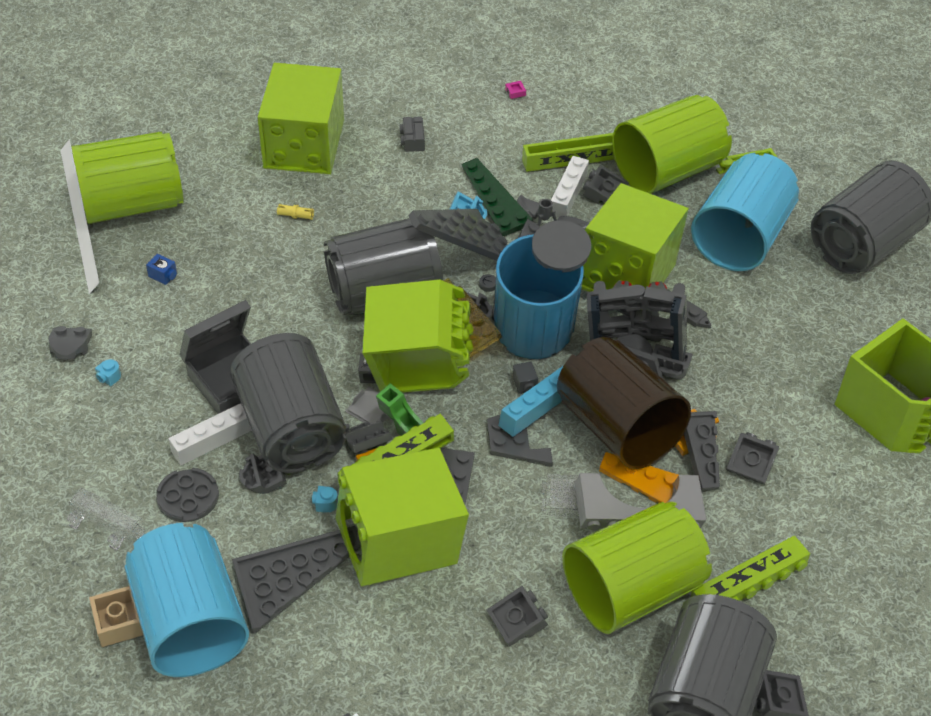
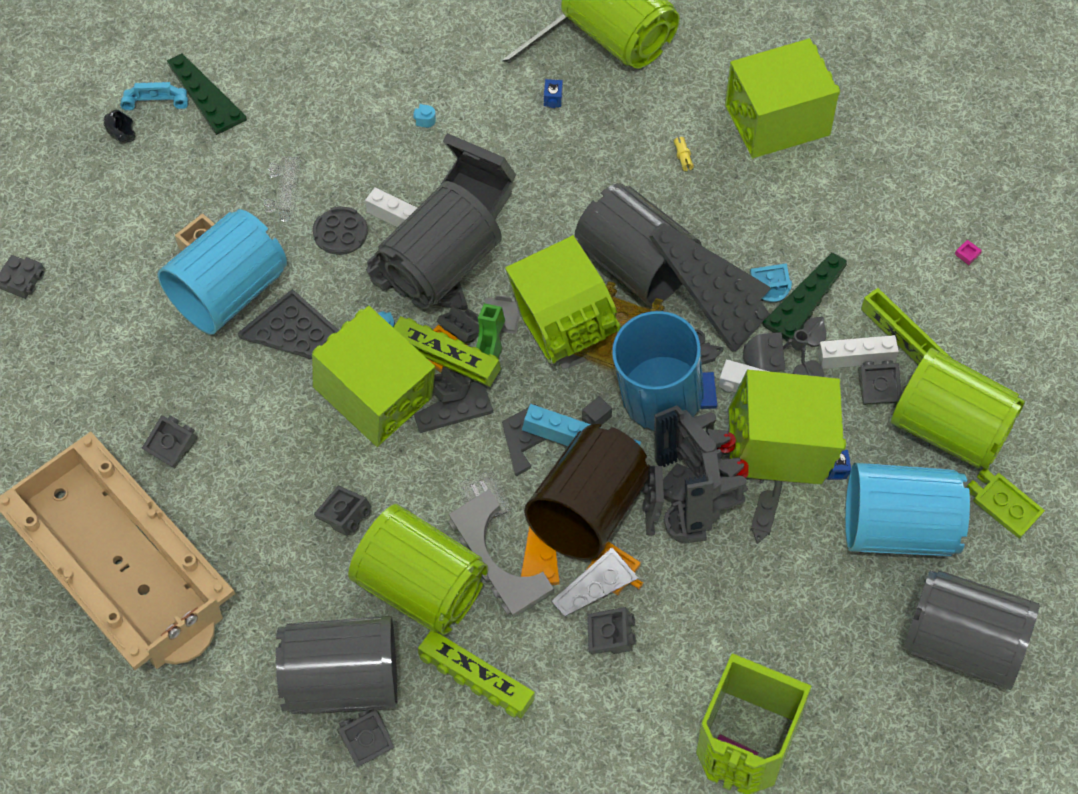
camera: 65 degrees right, 10 degrees up
dark grey slope [48,326,92,359] -> none
dark grey brick [400,116,425,152] -> none
dark grey tile [532,220,591,272] -> none

